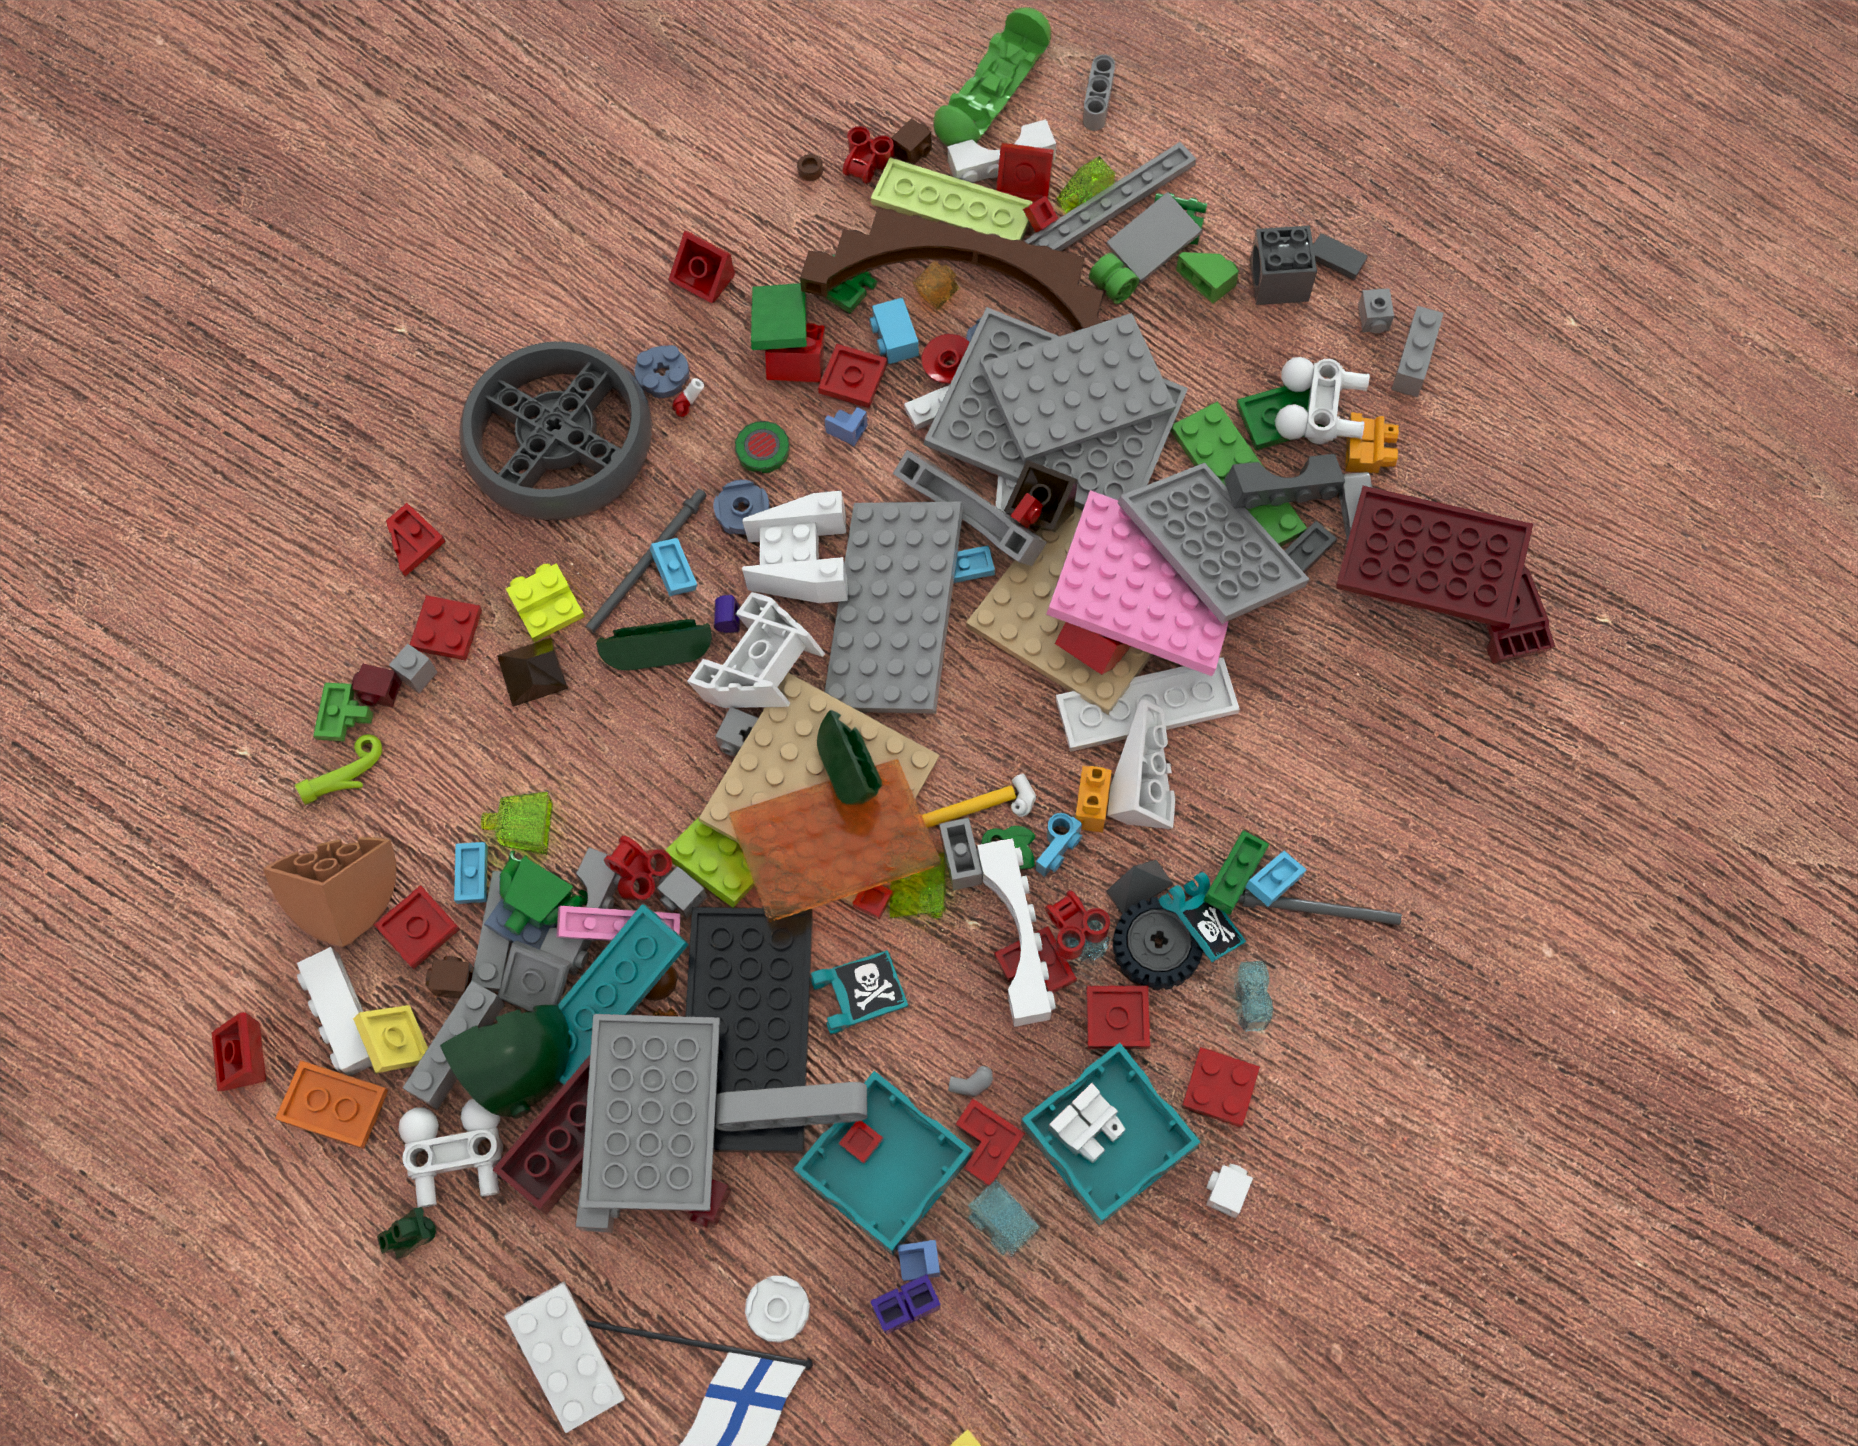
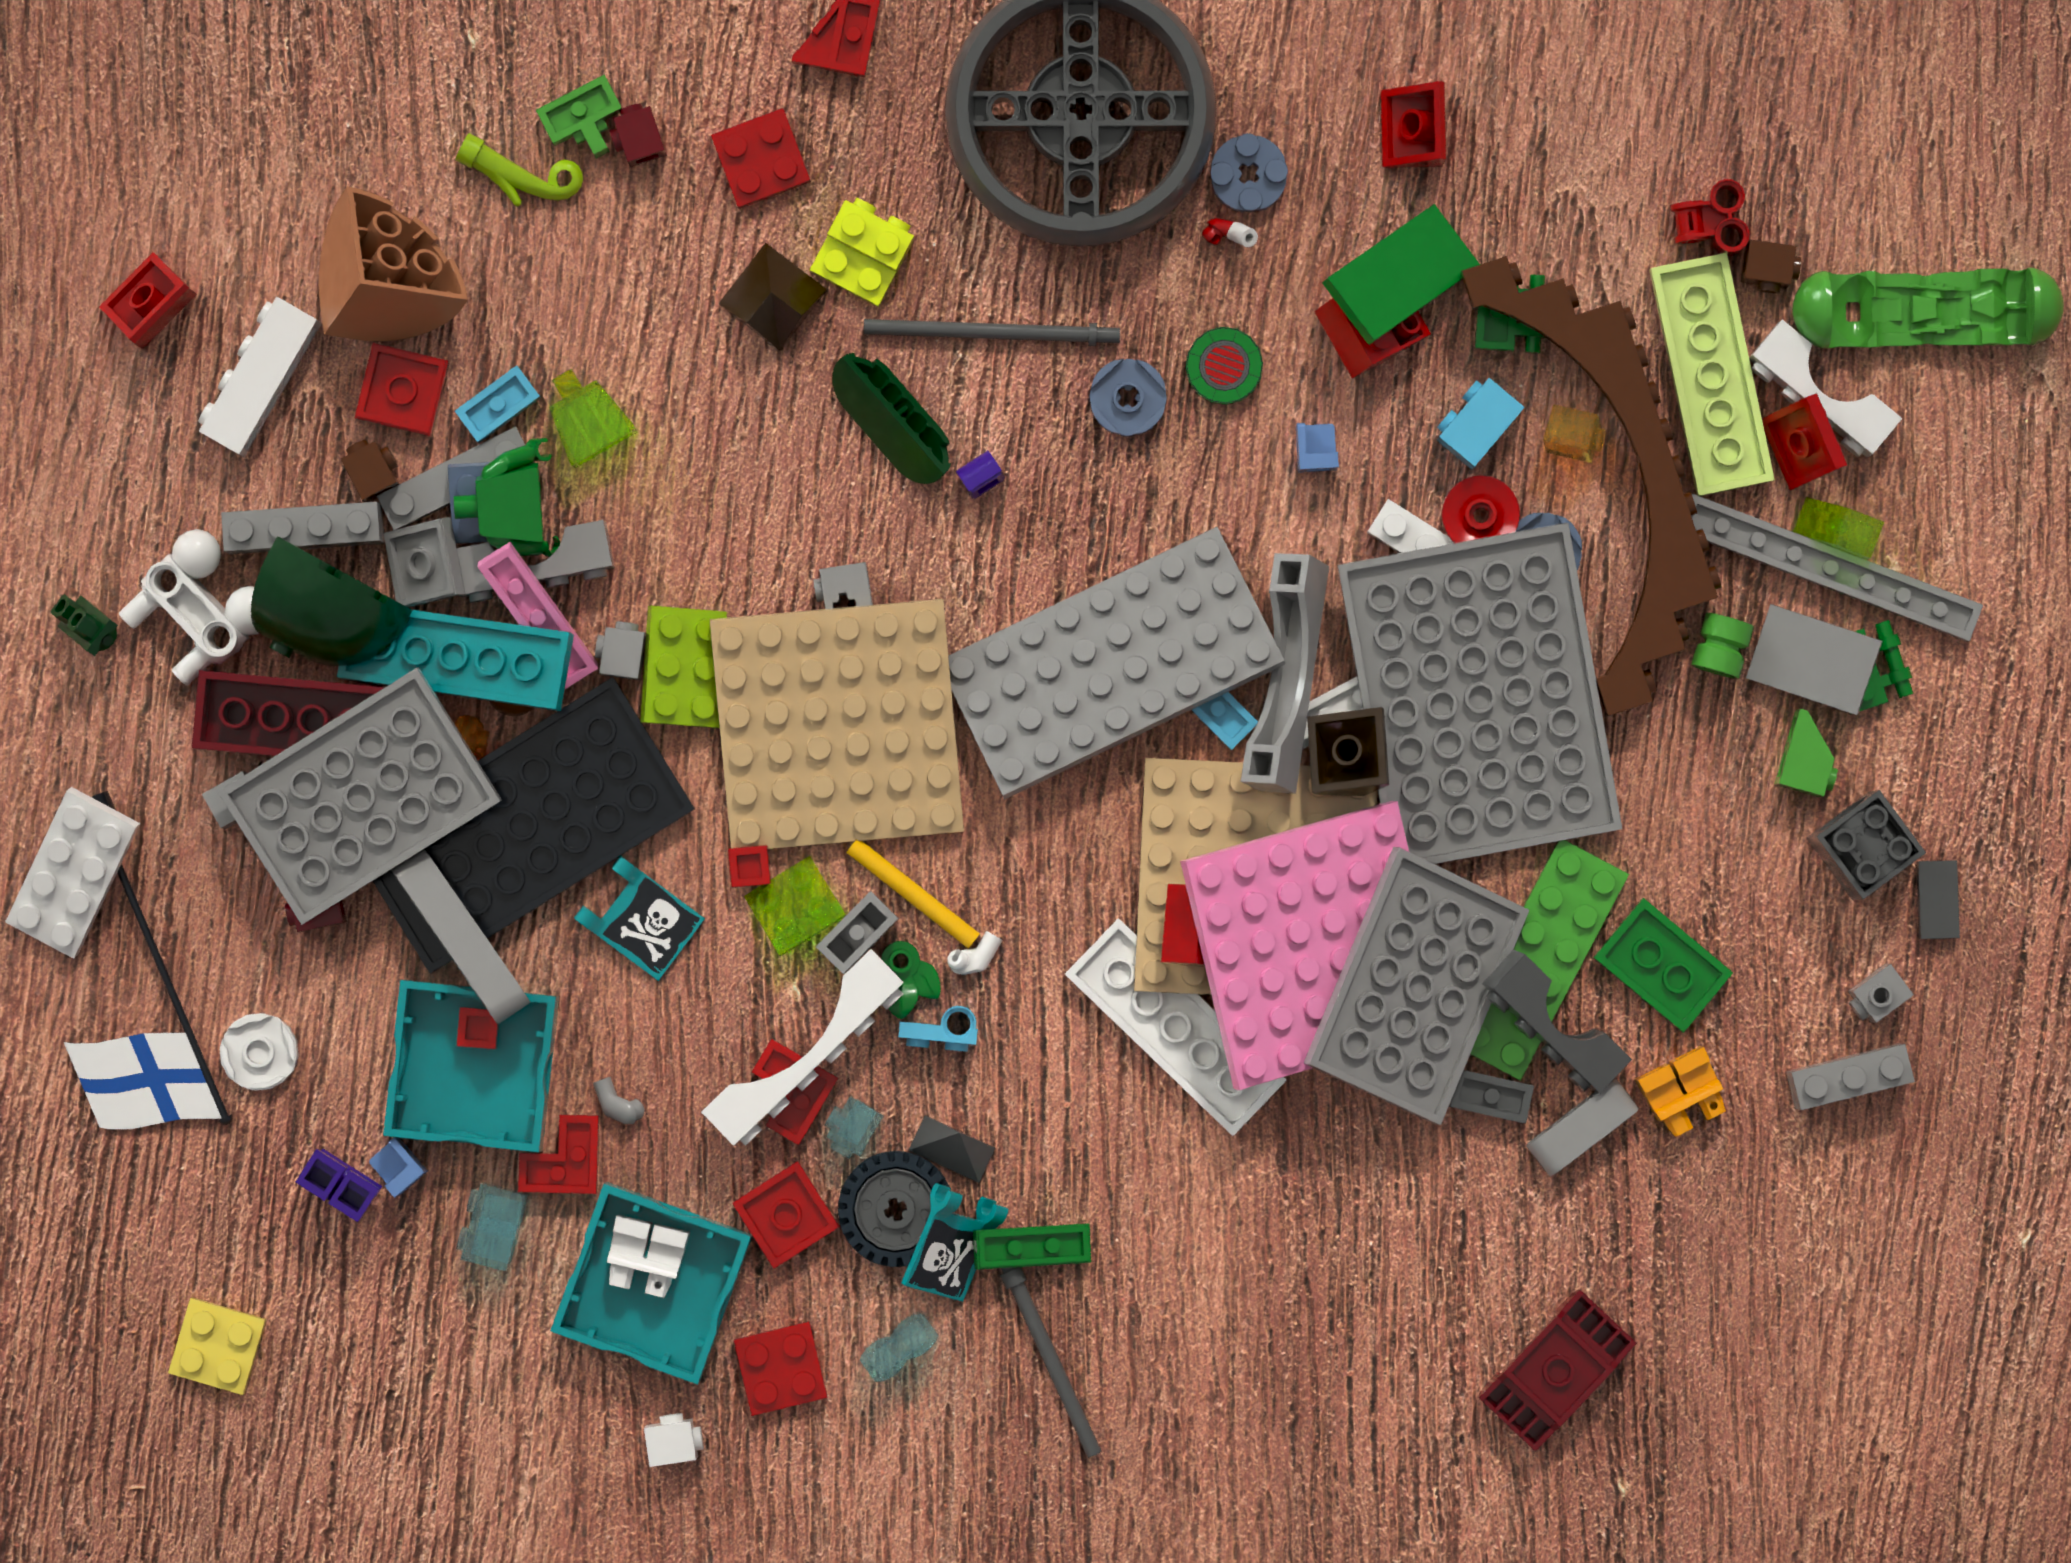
camera: 50 degrees right, 20 degrees up
orange plate [275,1060,388,1149] -> none
light yellow plate [353,1005,428,1073] -> none
light grey brick [389,643,437,693] -> none
red piece [604,835,672,901] -> none
medium azure plate [650,538,697,596] -> none
white wedge [687,592,825,708] -> none
clear orange plate [729,759,940,923] -> none
white wedge [742,491,848,603] -> none
reddish brown tile [797,154,823,181] -> none
dark green brick [817,710,882,805] -> none
red plate [818,344,888,408] -> none
light grey plate [981,313,1176,463] -> none
red plate [1011,493,1043,528] -> none
red plate [1023,195,1059,233] -> none
red piece [1045,890,1110,960] -> none
light orange hips [1075,766,1112,833] -> none
light grey beam [1083,54,1115,131] -> none
white wedge [1107,699,1175,829] -> none
medium azure plate [1245,851,1307,907] -> none
white piece [1275,357,1370,444] -> none
dark red plate [1336,486,1533,629] -> none

